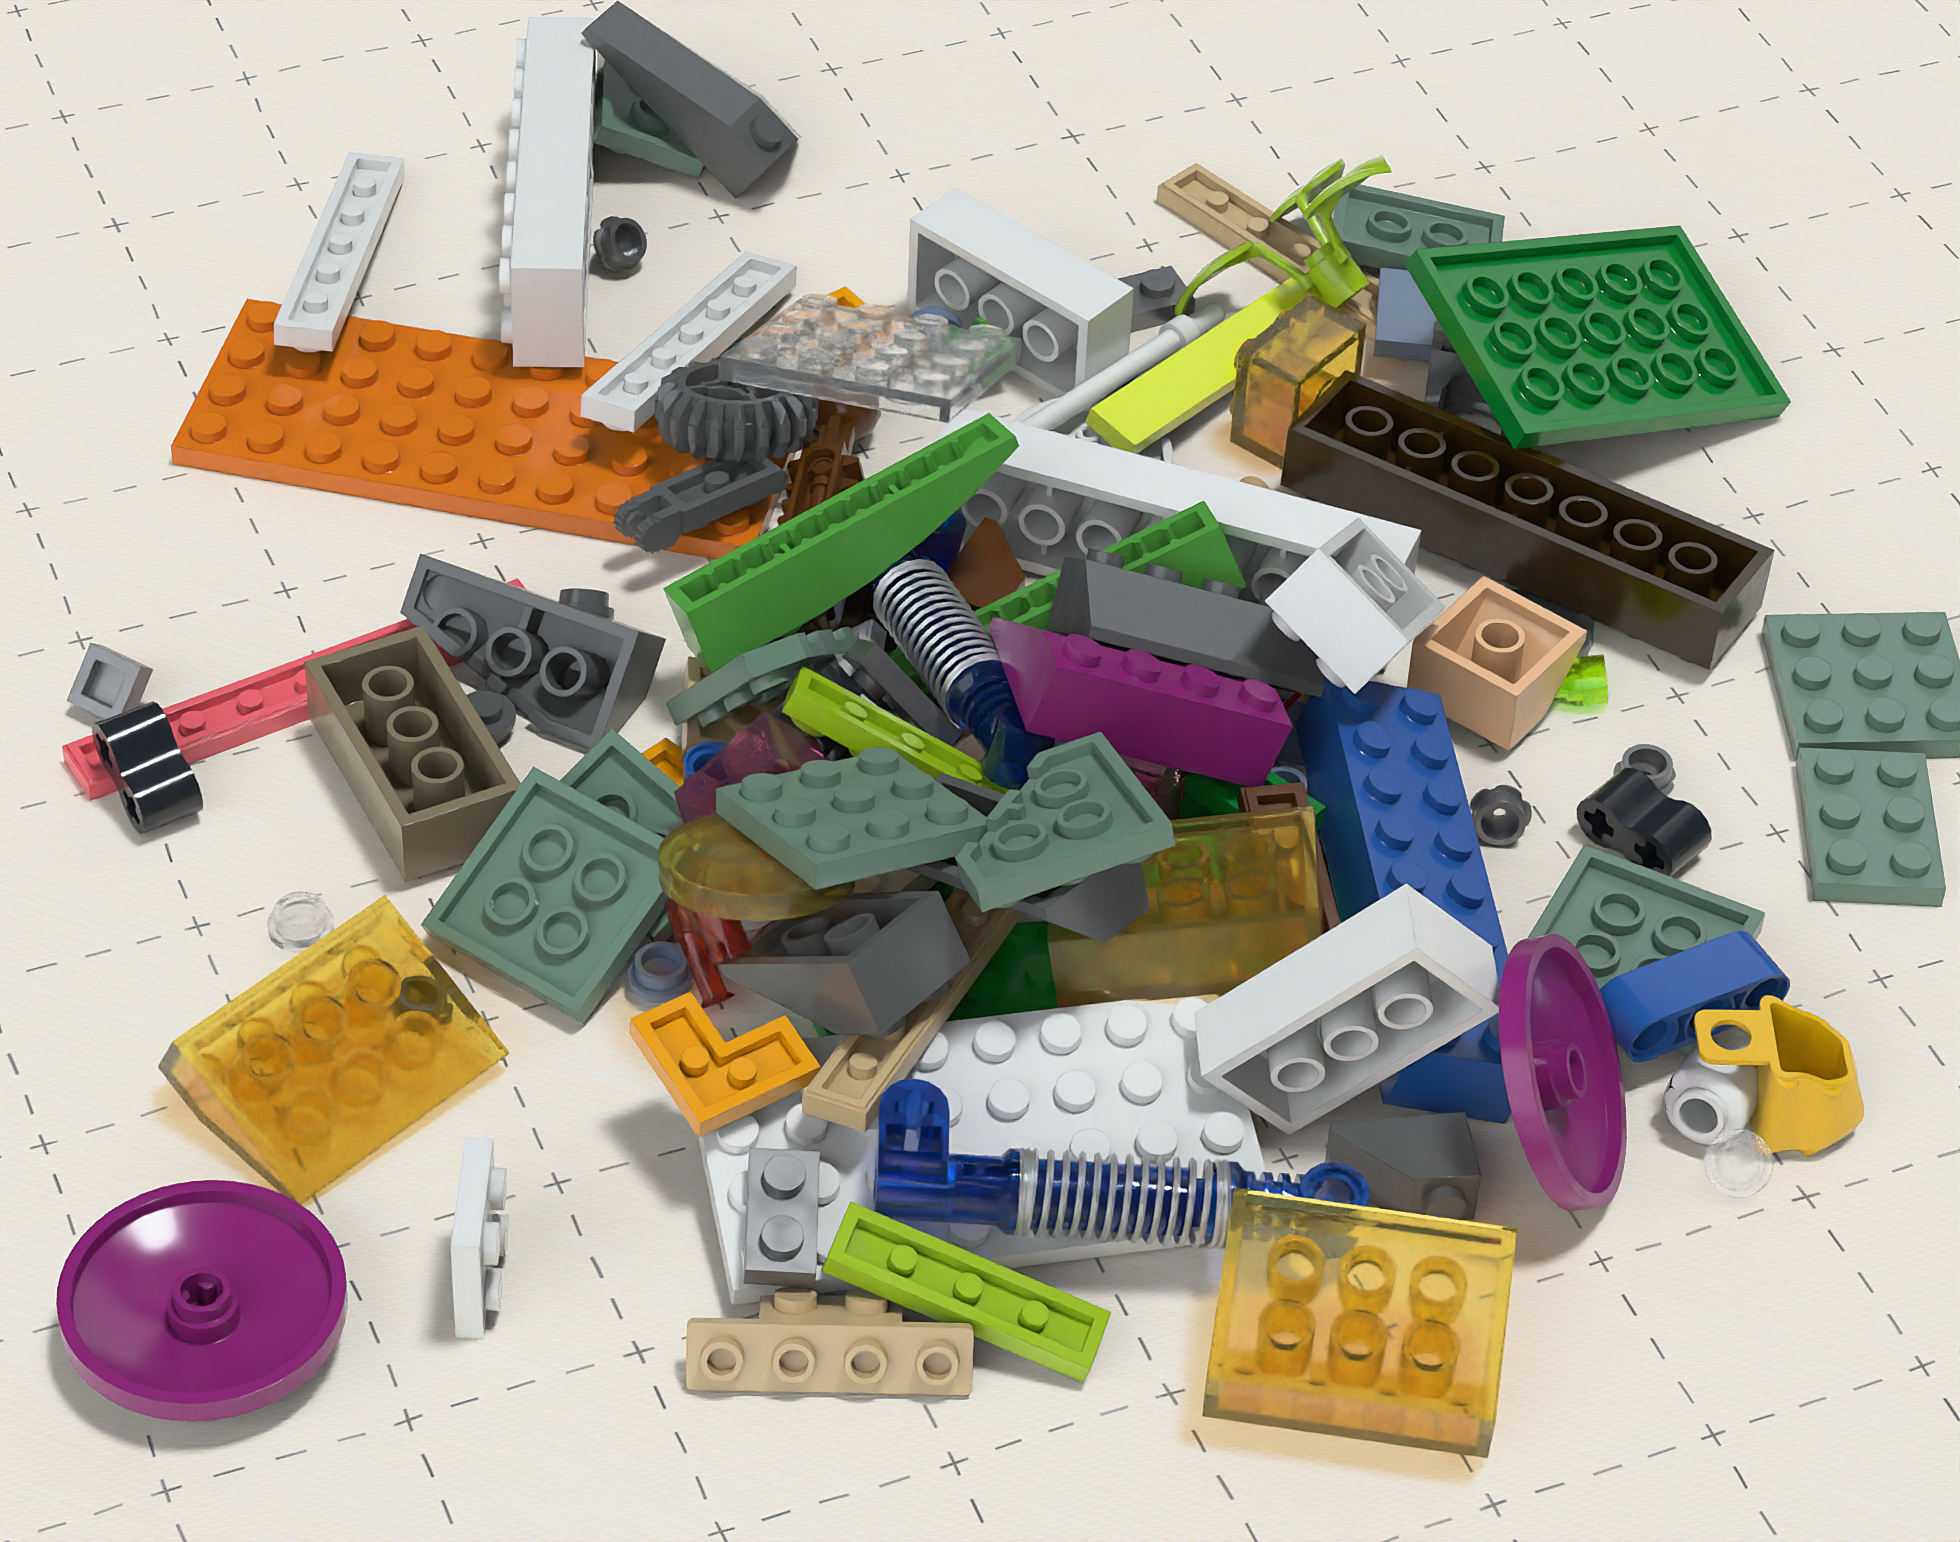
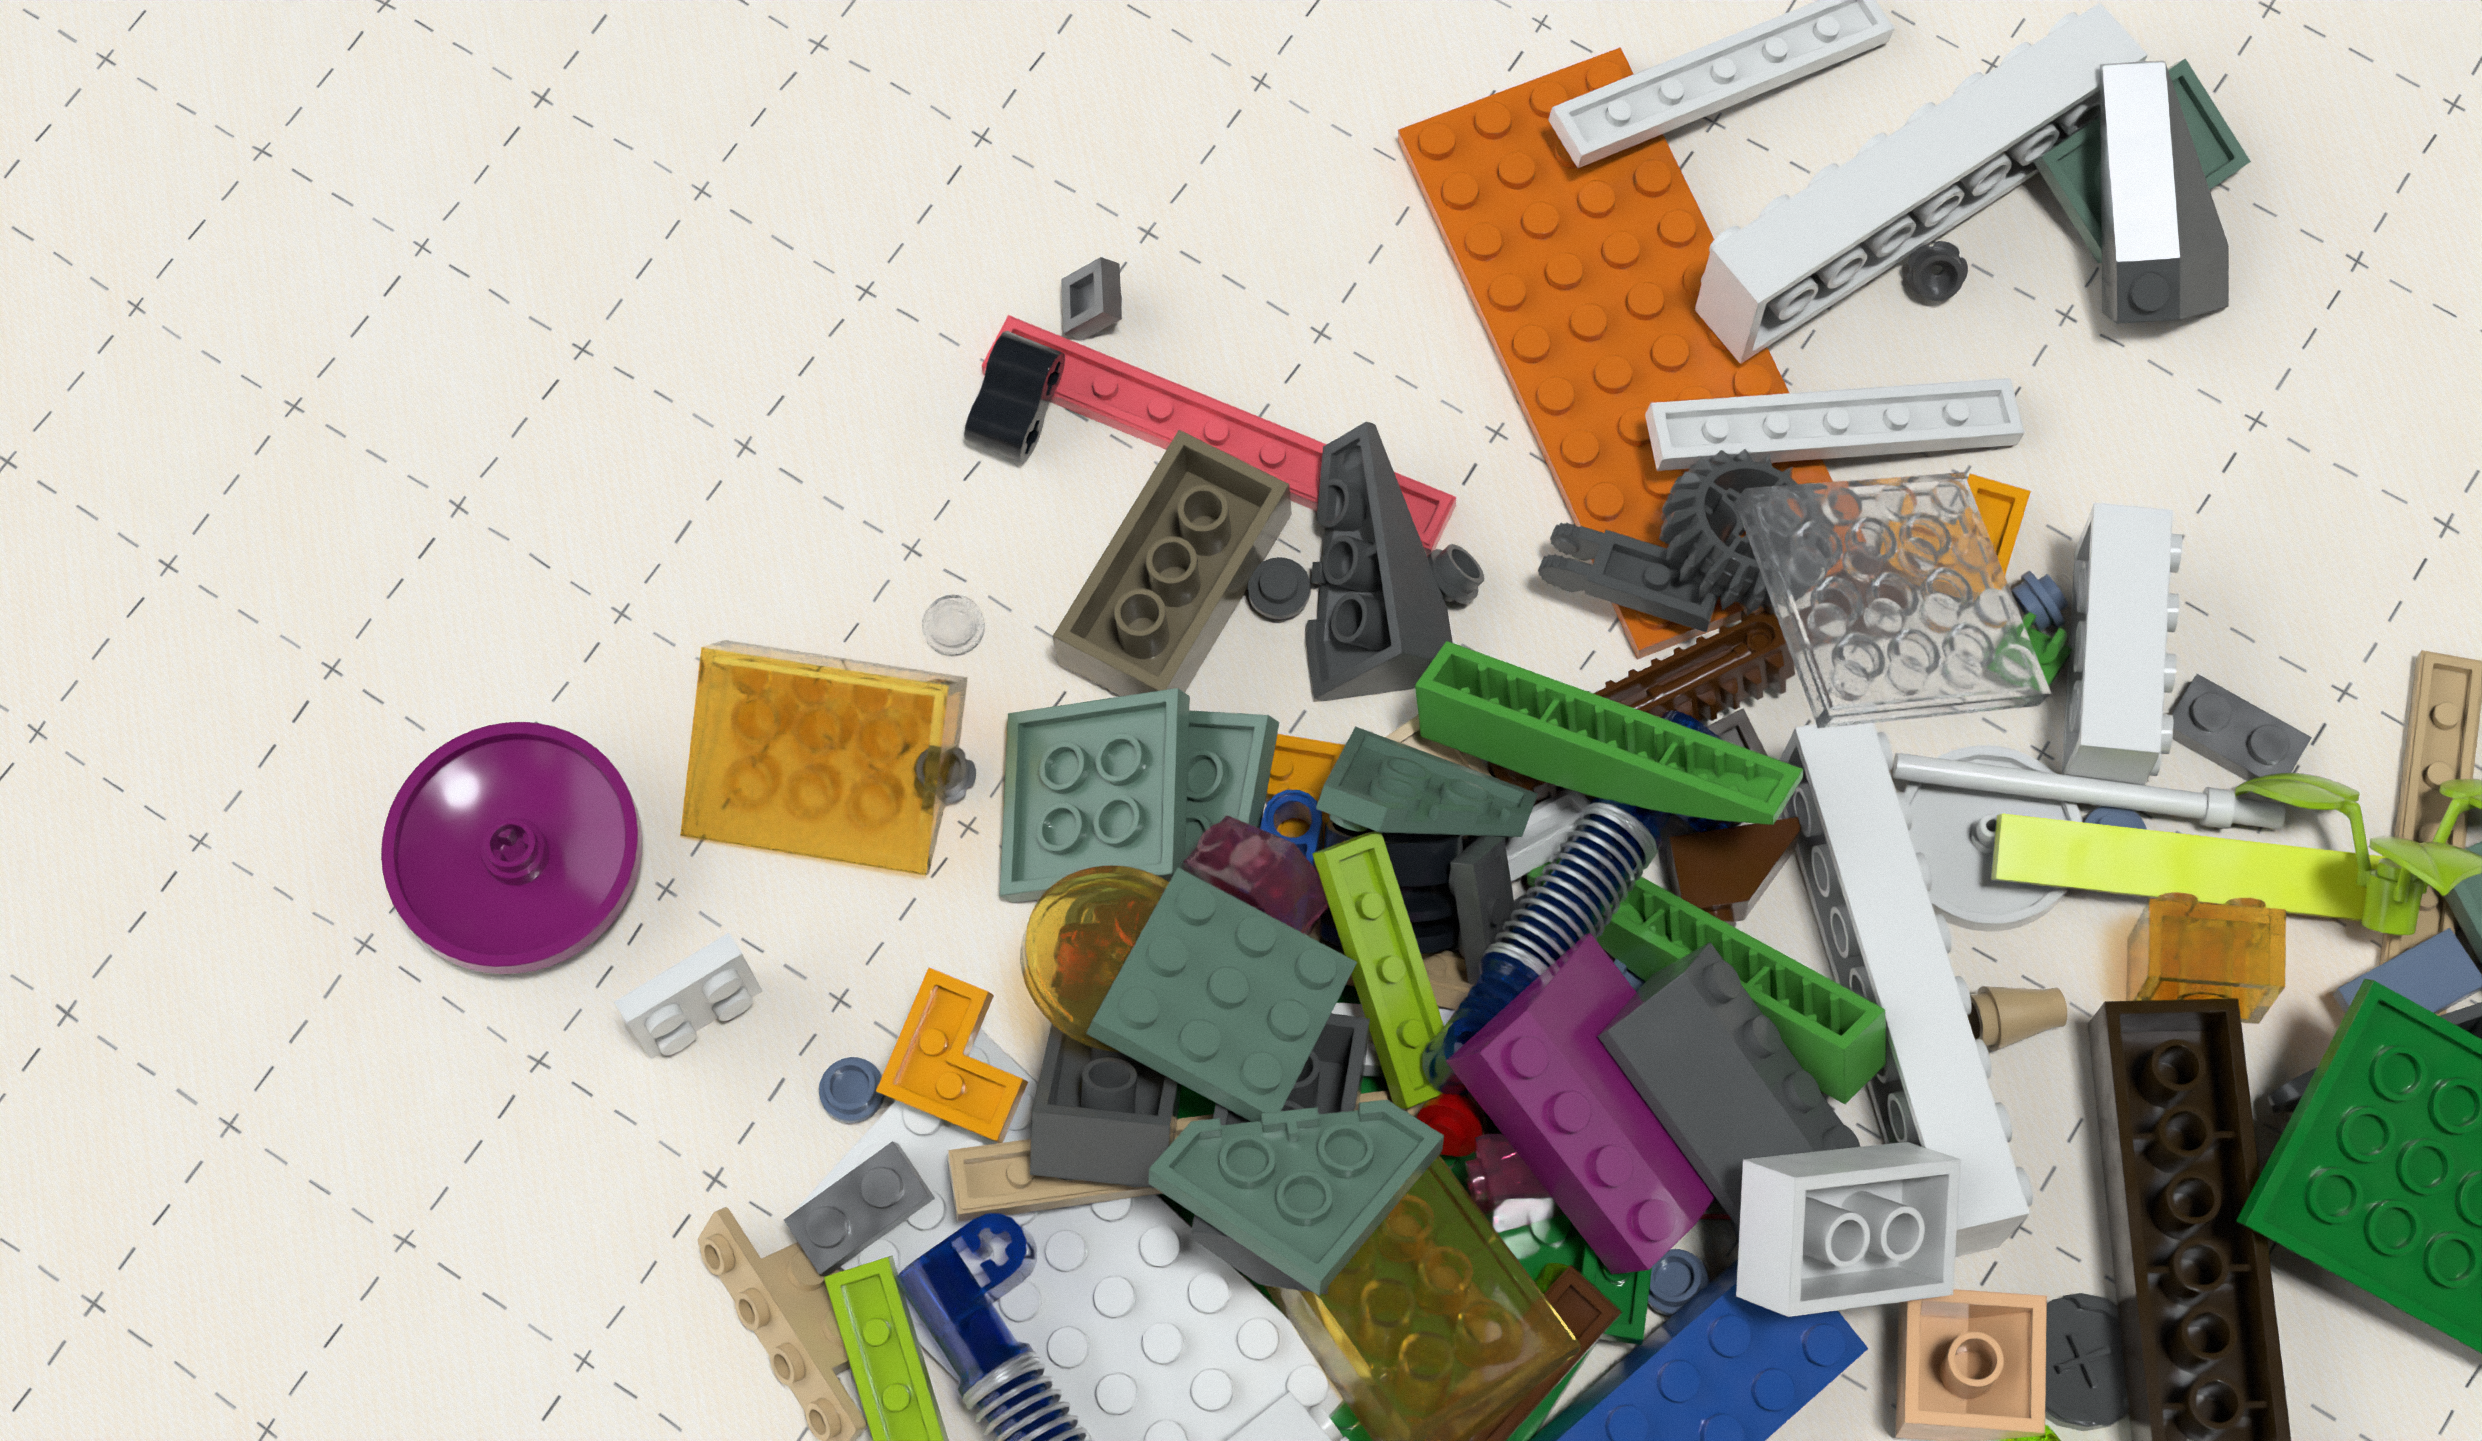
camera: 65 degrees right, 25 degrees up
none -> sand blue plate [819,1057,885,1123]

